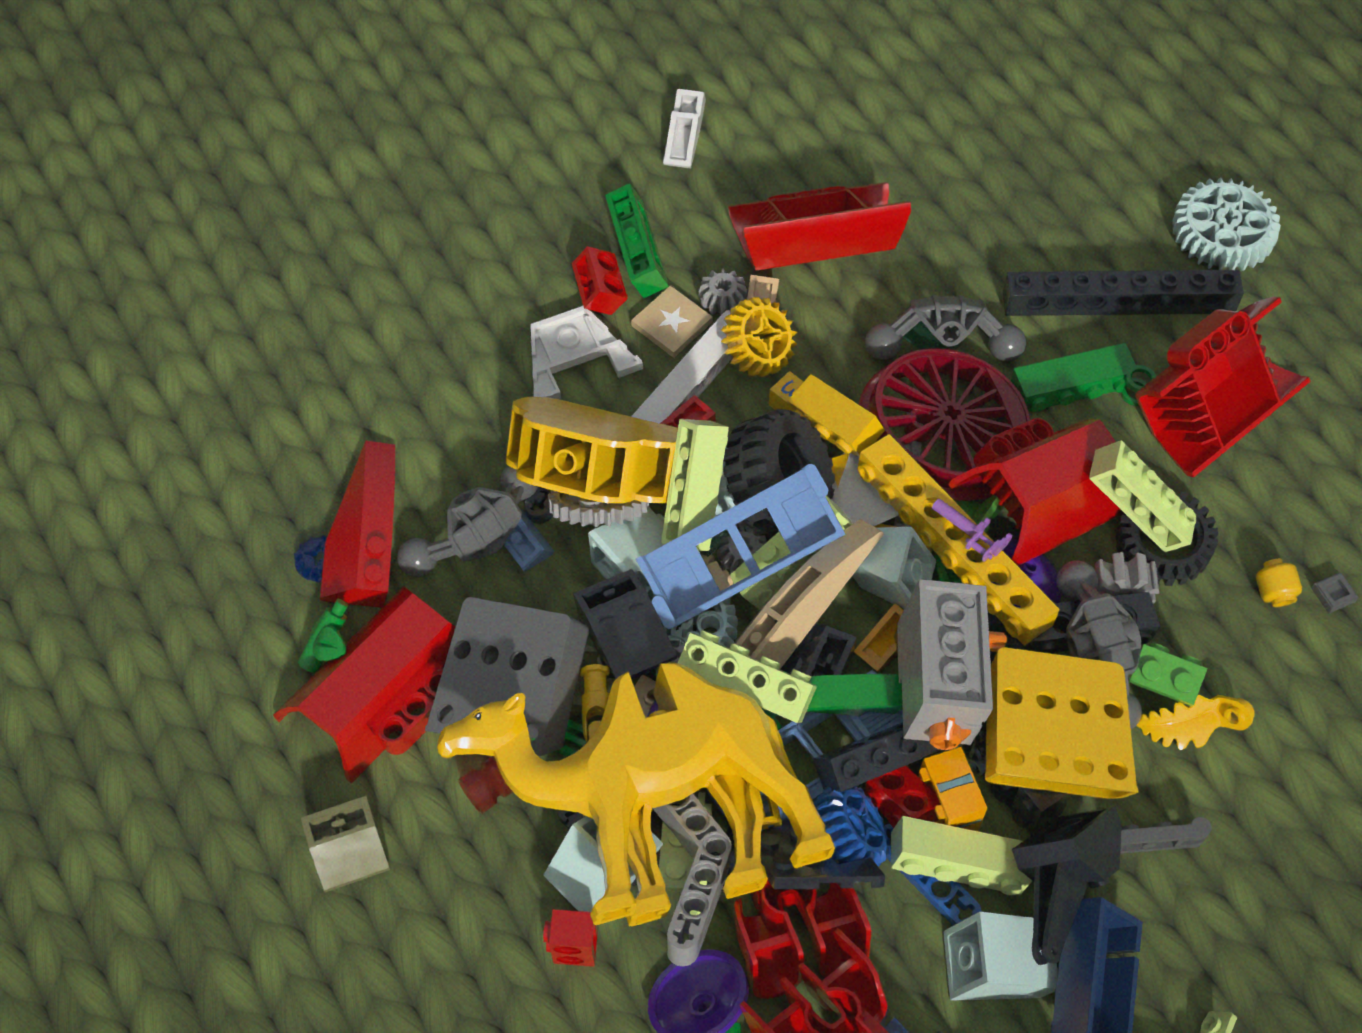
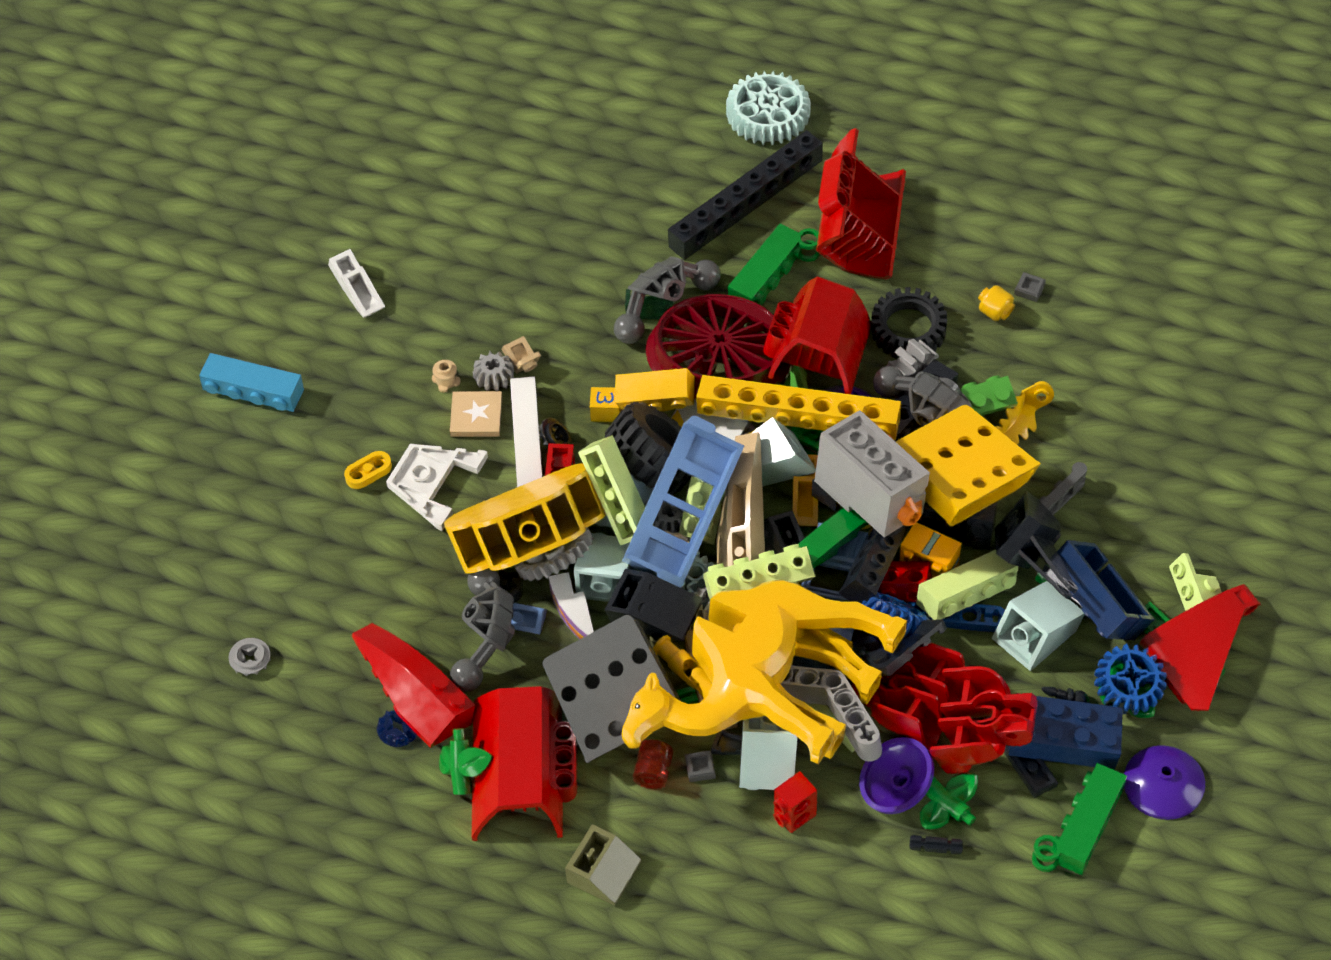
camera: 40 degrees left, 5 degrees down
red brick [571,246,628,315] -> none
green brick [605,183,669,298] -> none
yellow gear [721,297,797,377] -> none
red panel [728,182,911,271] -> none
medium lavender piece [932,498,1013,562] -> none
yellowish green brick [1089,440,1196,552] -> none
none -> dark azure brick [199,353,304,412]
none -> light grey gear [229,638,271,677]
none -> yellow plate [344,451,392,489]
none -> tan brick [432,360,461,393]
none -> black gear [539,418,572,446]
none -> white slope [549,572,594,640]
none -> dark grey tile [685,751,716,782]

